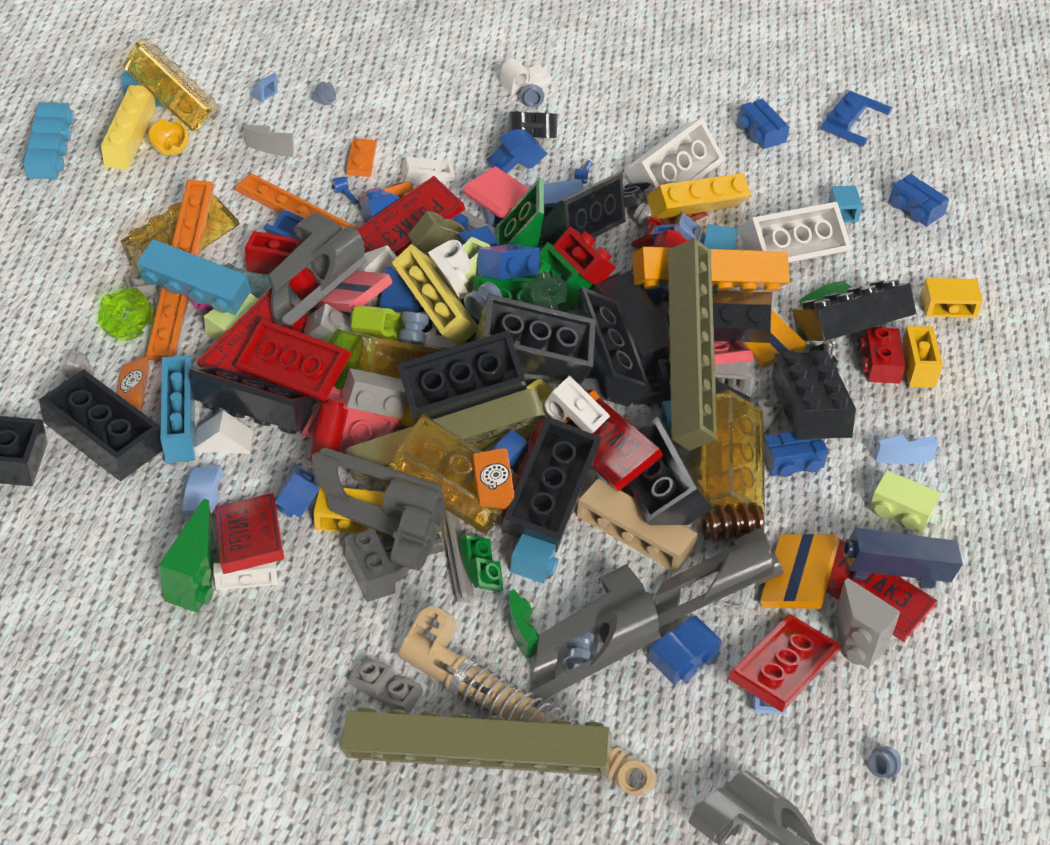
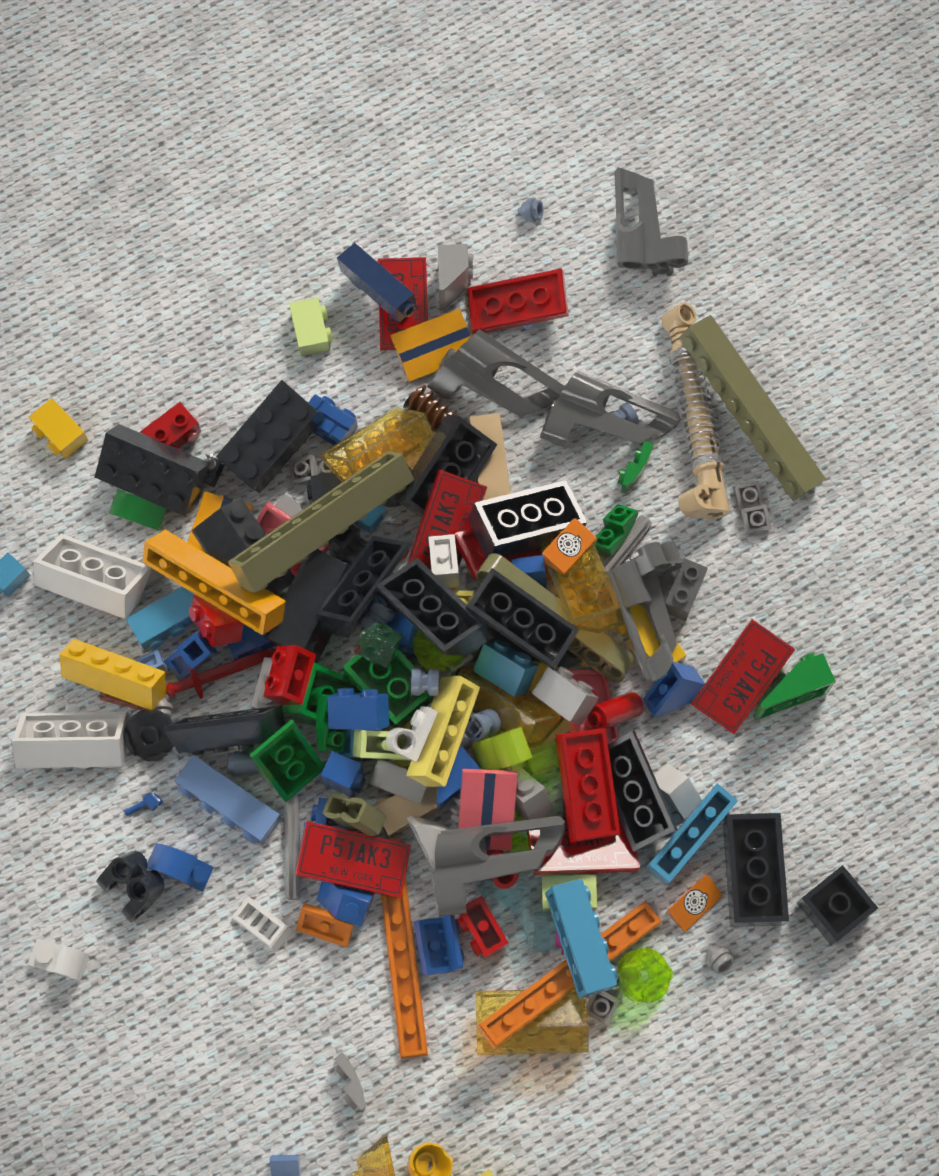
camera: 130 degrees left, 25 degrees up
light blue slope [182,465,224,516] -> none
sand blue plate [311,81,337,105] -> none
blue hand [332,177,359,205] -> none
orange plate [346,138,377,177] -> none
coral tile [463,167,529,218] -> none
dark azure brick [510,534,559,584] -> none
sand blue plate [521,84,544,107] -> none
blue brick [648,616,722,685] -> none
light blue slope [873,434,939,464] -> none
yellow brick [902,326,943,388] -> none

